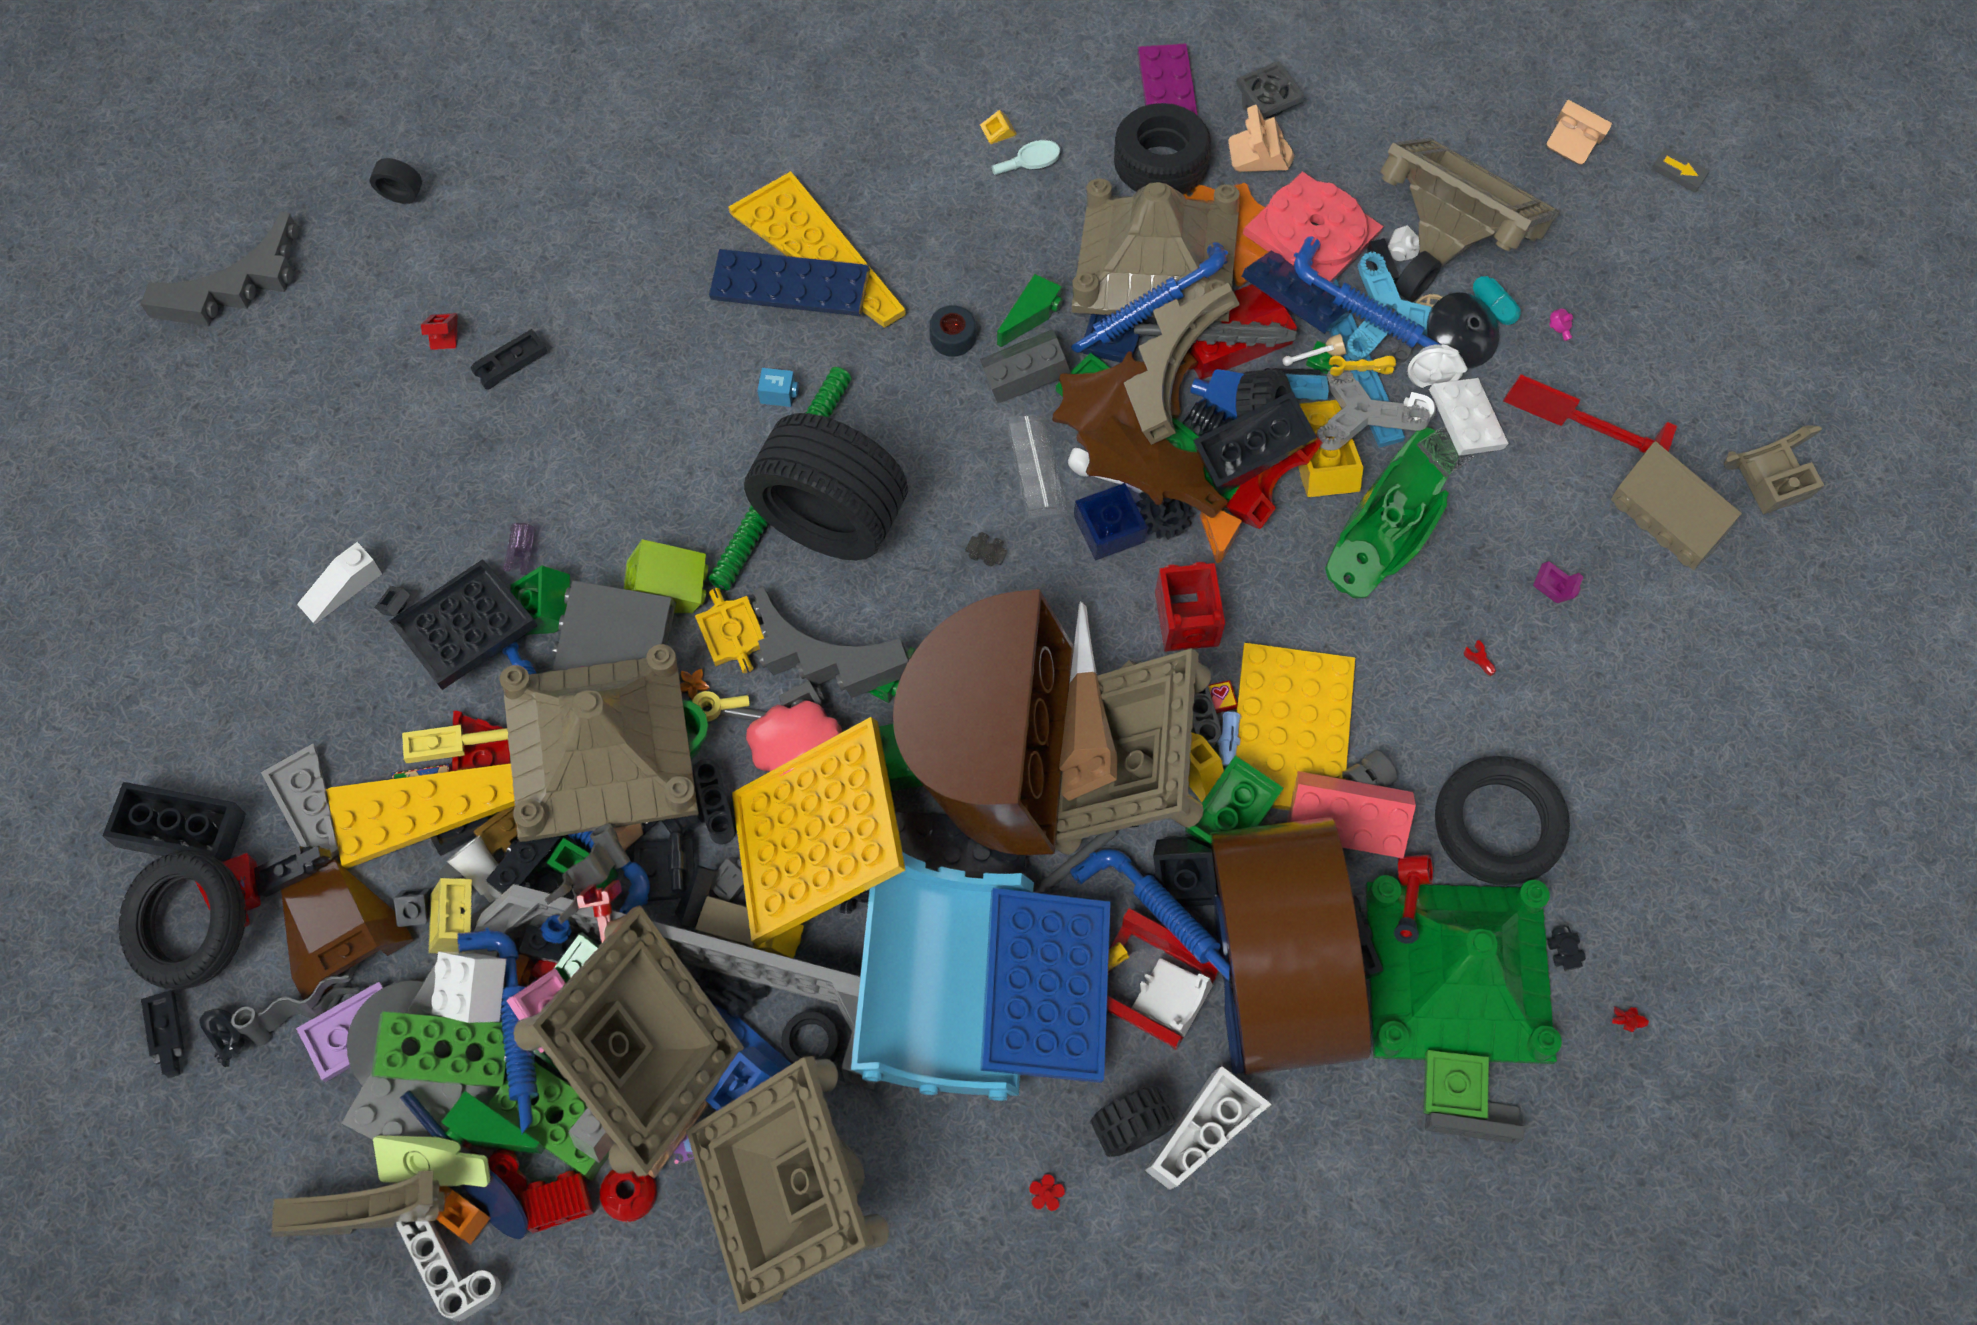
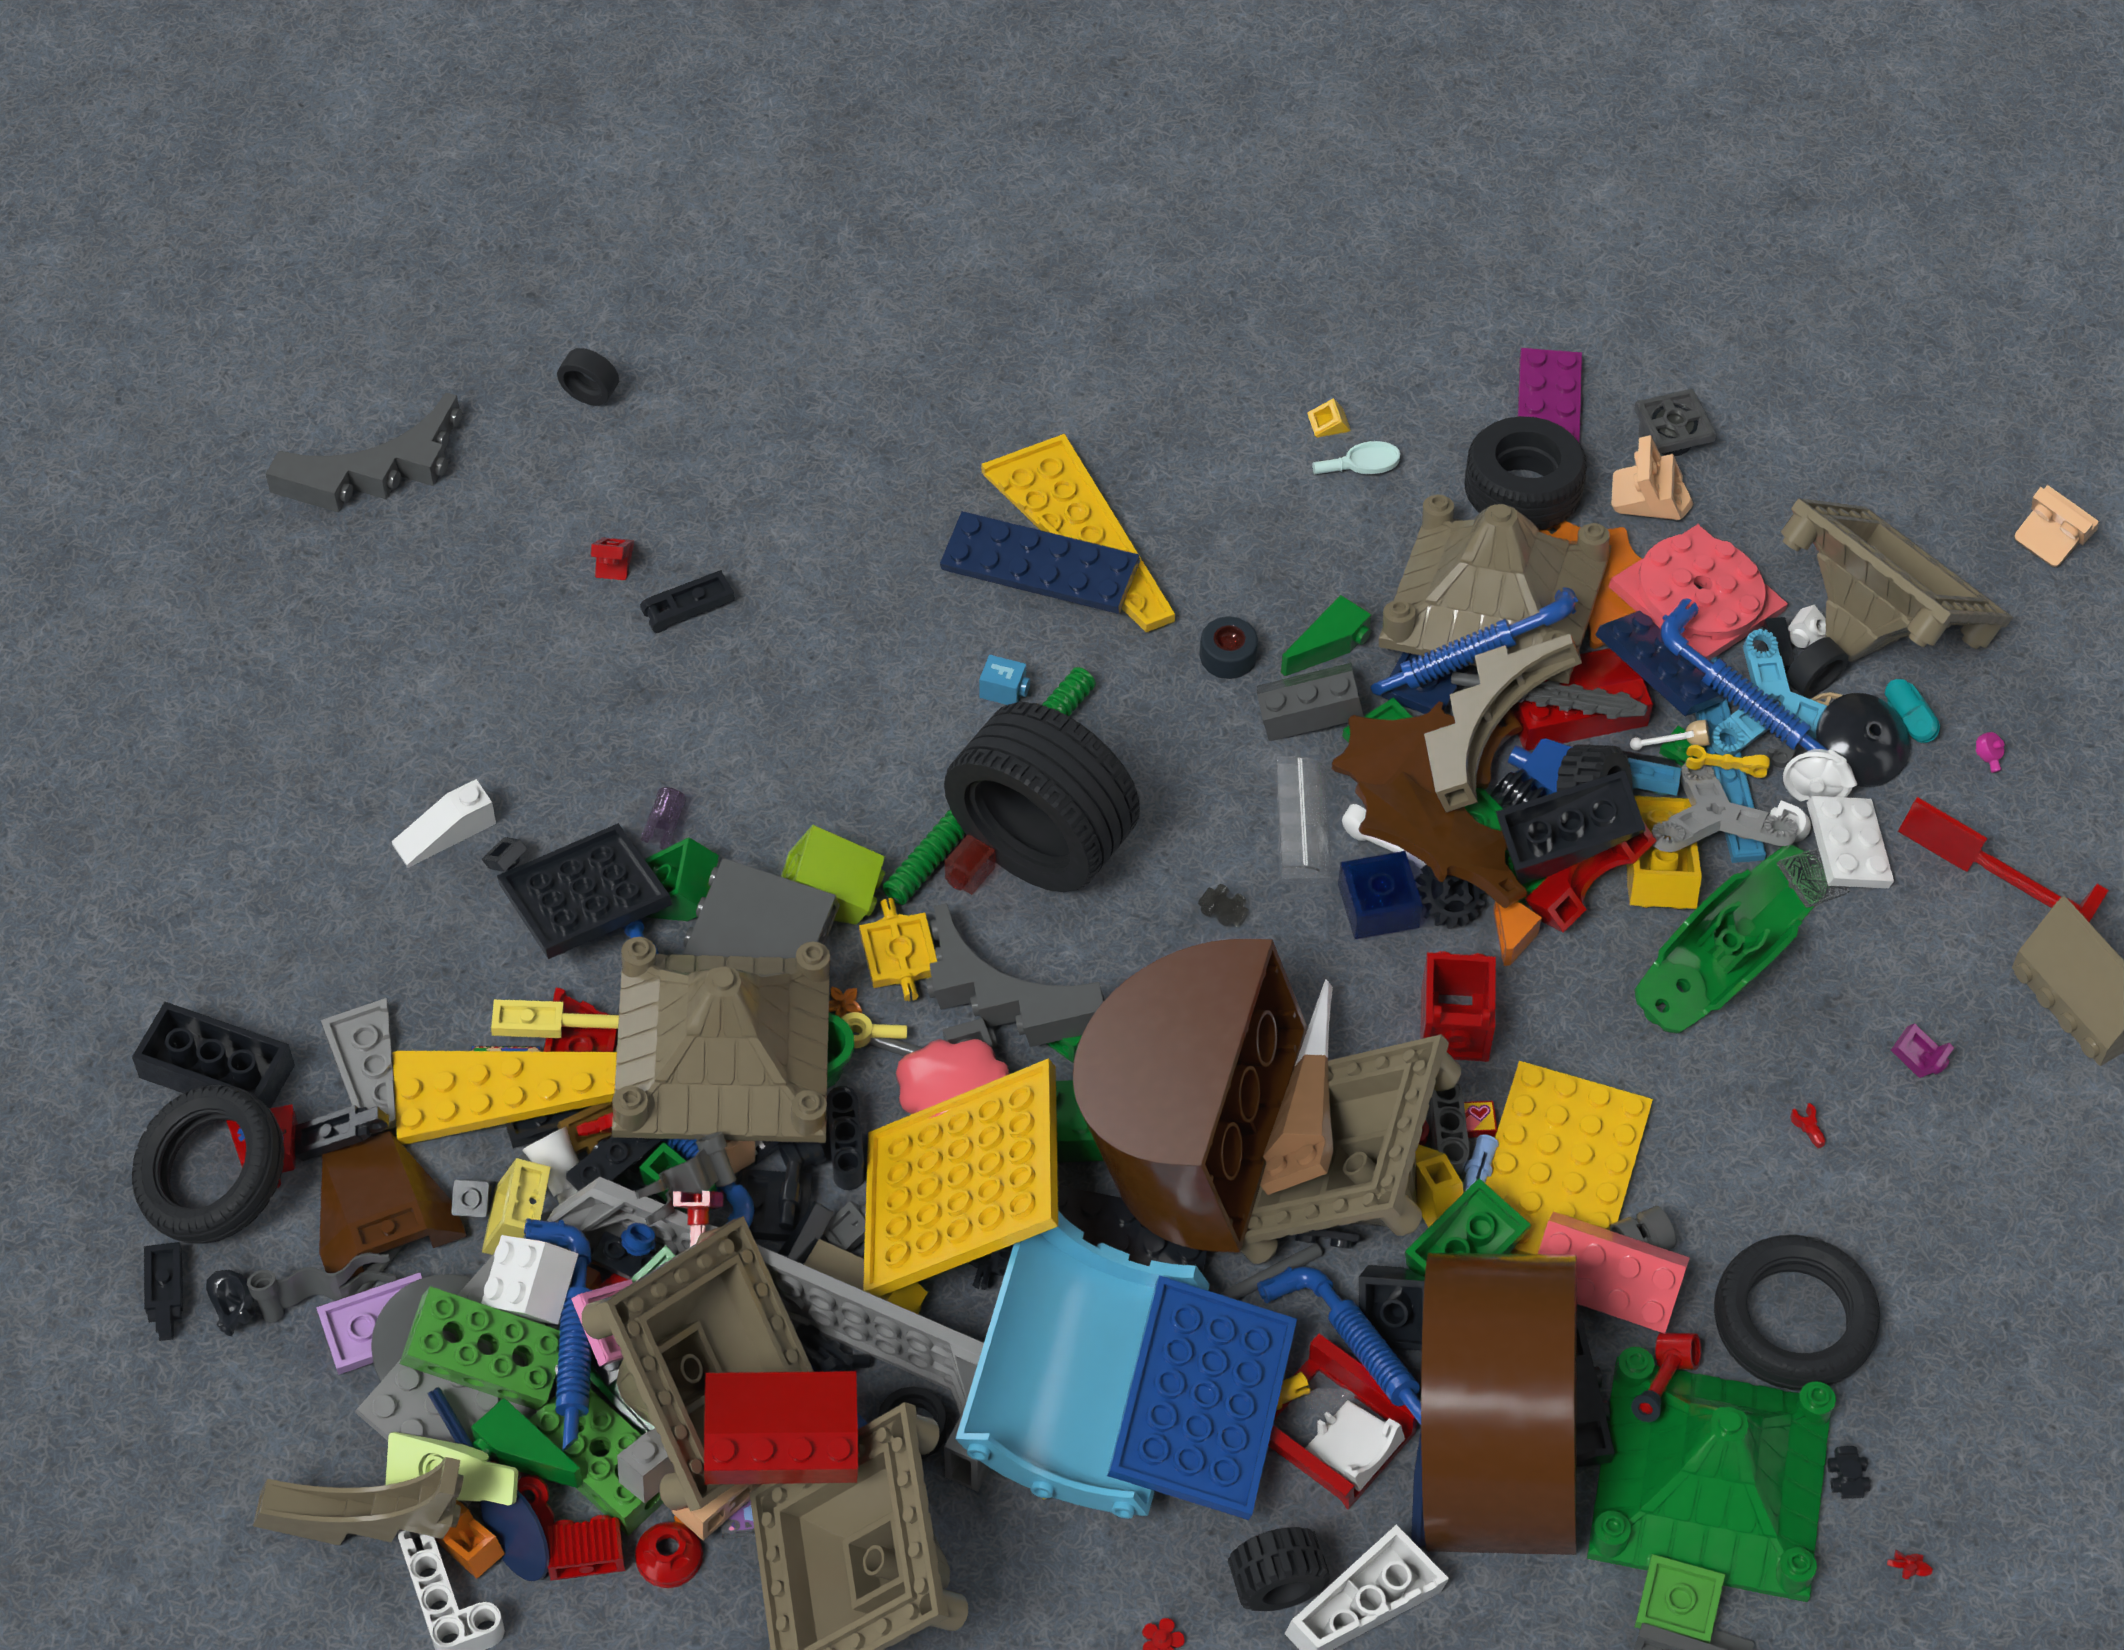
camera: 10 degrees right, 10 degrees down
none -> red piece [576,1112,613,1136]
none -> red slope [704,1371,858,1485]
none -> clear red brick [945,834,995,895]

